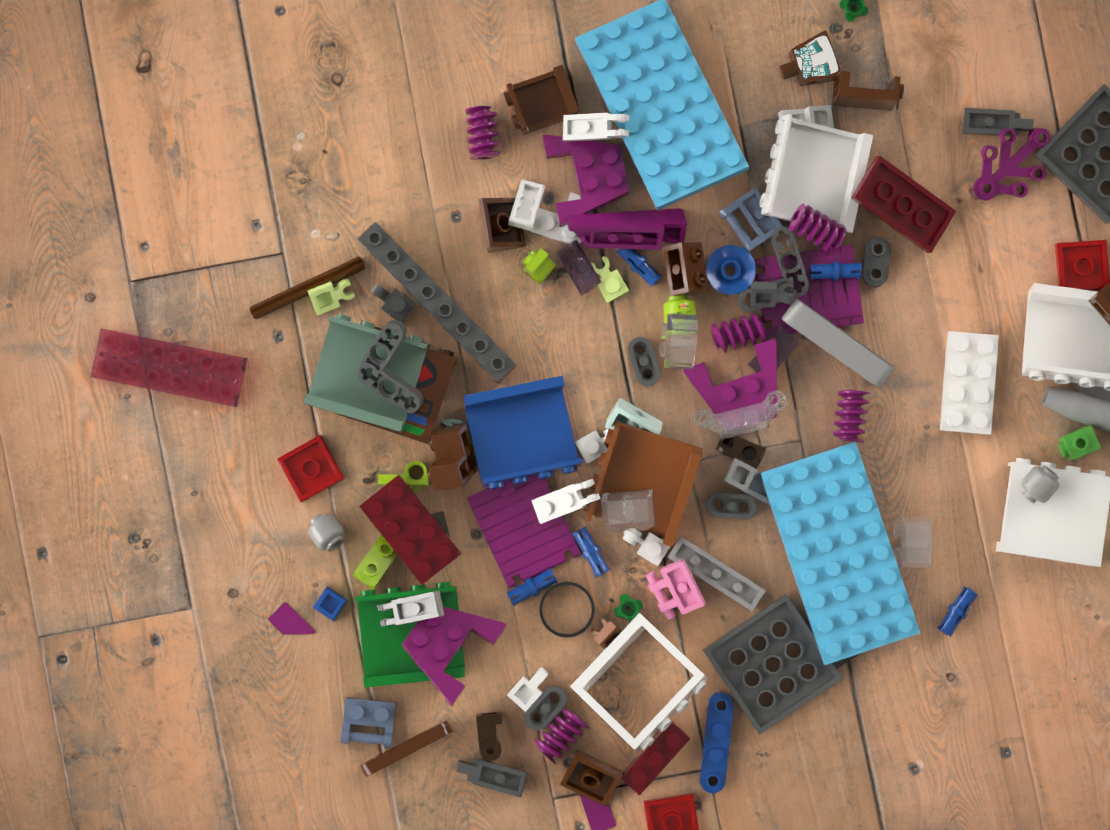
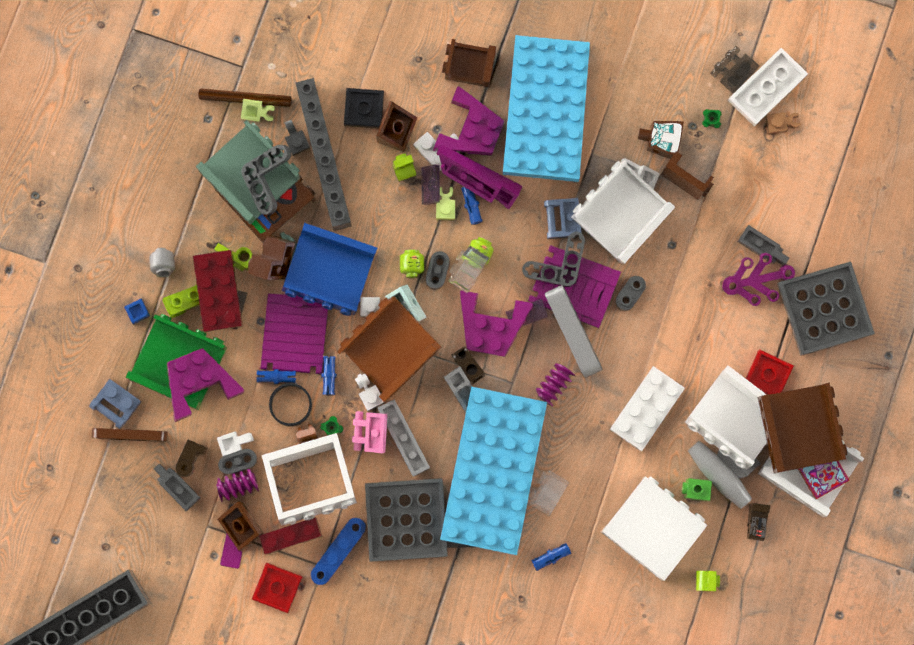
camera: 25 degrees right, 5 degrees down
clear pink plate [91,328,248,407] -> none
magenta sticker [268,602,315,634] -> none
red tile [277,435,345,503] -> none
hinge [377,590,444,626] -> none
magenta piece [466,106,500,160] -> none
white plate [508,179,545,231] -> none
white hinge [531,479,600,524] -> none
white hinge [563,113,629,141] -> none
clear brick [601,489,656,532] -> none
reddish brown brick [663,242,708,296] -> none
clear plate [694,391,789,440] -> none
blue dish [706,245,756,295] -> none
dark grey plate [706,492,757,520] -> none
magenta piece [711,313,766,353] -> none
dark grey plate [750,282,794,307] -> none
magenta piece [789,203,846,251] -> none
blue pin [810,261,862,281] -> none
dark red plate [851,156,956,253] -> none
light grey head [1021,465,1060,503] -> none
none -> black tile [344,88,384,128]
none -> lime head [400,250,424,278]

